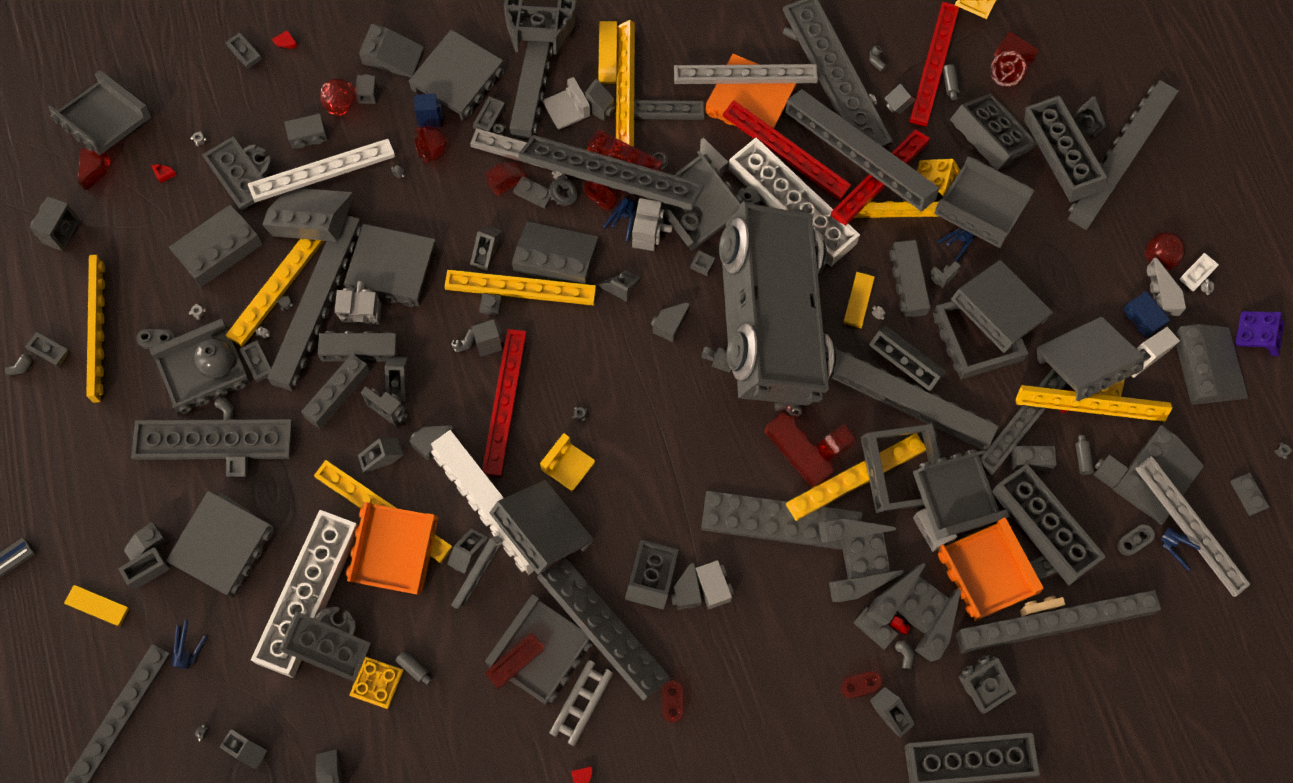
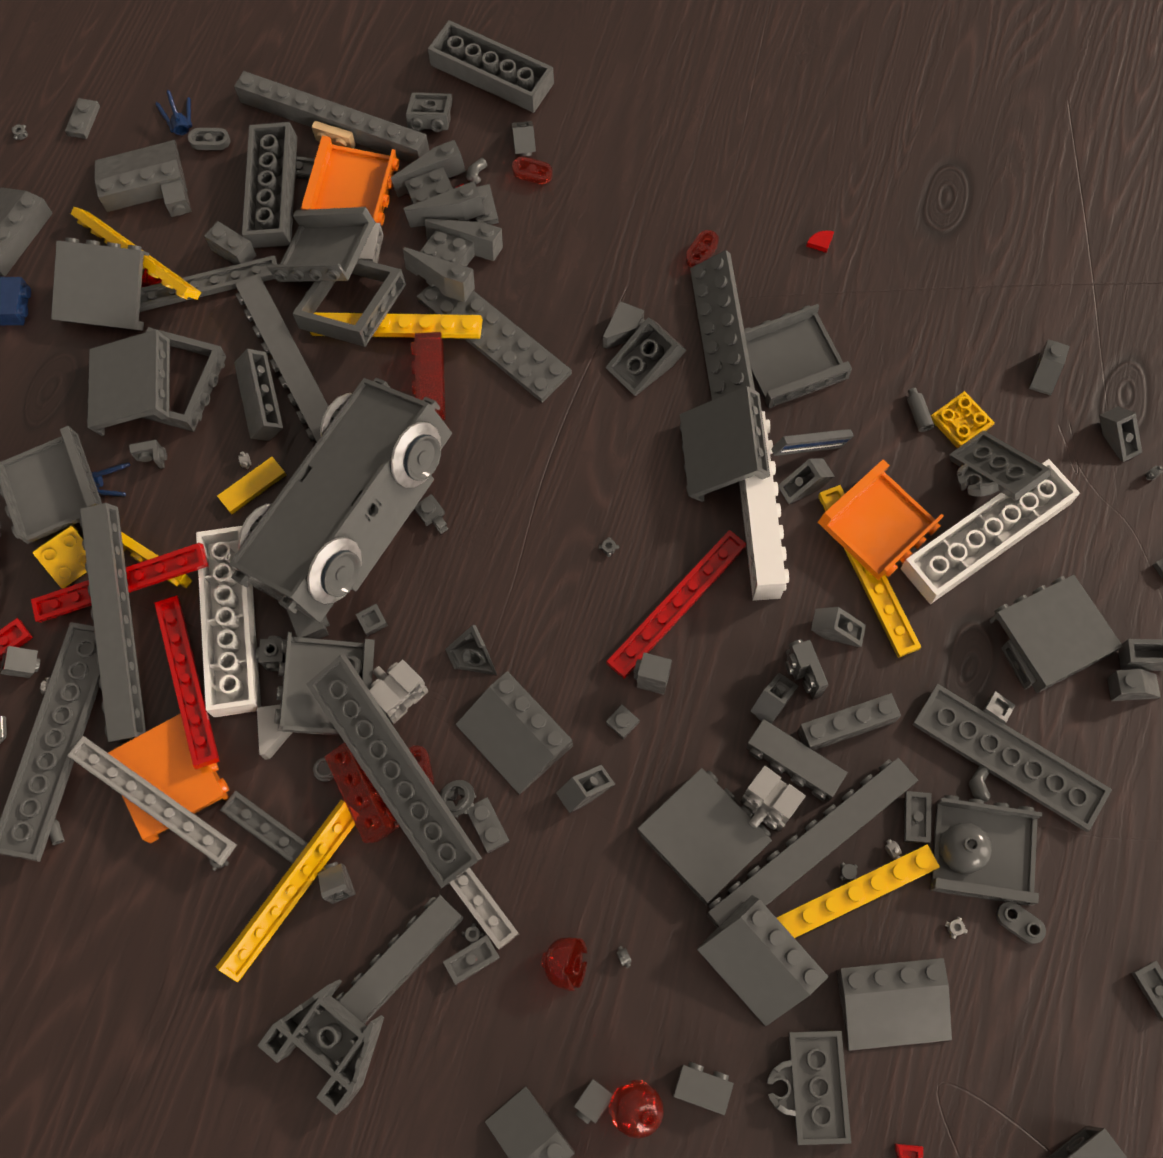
camera: 140 degrees left, 0 degrees up
yellow plate [87,255,105,403] -> none
dark blue plant [172,620,207,669] -> none
white plate [248,139,395,202] -> none
dark grey panel [409,30,505,121] -> none
dark grey slope [409,425,455,461] -> none
dark blue brick [414,93,444,129] -> none
yellow plate [445,270,596,305] -> none
dark grey arm [451,329,475,352] -> none
clear red slope [485,162,527,196] -> none
clear red plate [485,633,545,690] -> none
yellow bracket [540,433,595,491] -> none
light grey bracket [543,77,590,130] -> none
light grey bar [549,660,613,747] -> none
yellow slope [599,21,617,84] -> none
dark blue plant [603,198,636,242] -> none
dark grey slope [651,302,690,342] -> none
light grey brick [695,560,734,609] -> none
clear red slope [811,424,856,467] -> none
dark grey brick [889,240,930,318] -> none
dark grey cylinder [1075,435,1094,475] -> none
white slope [1132,327,1180,378] -> none
light grey tile [1135,456,1250,597] -> none

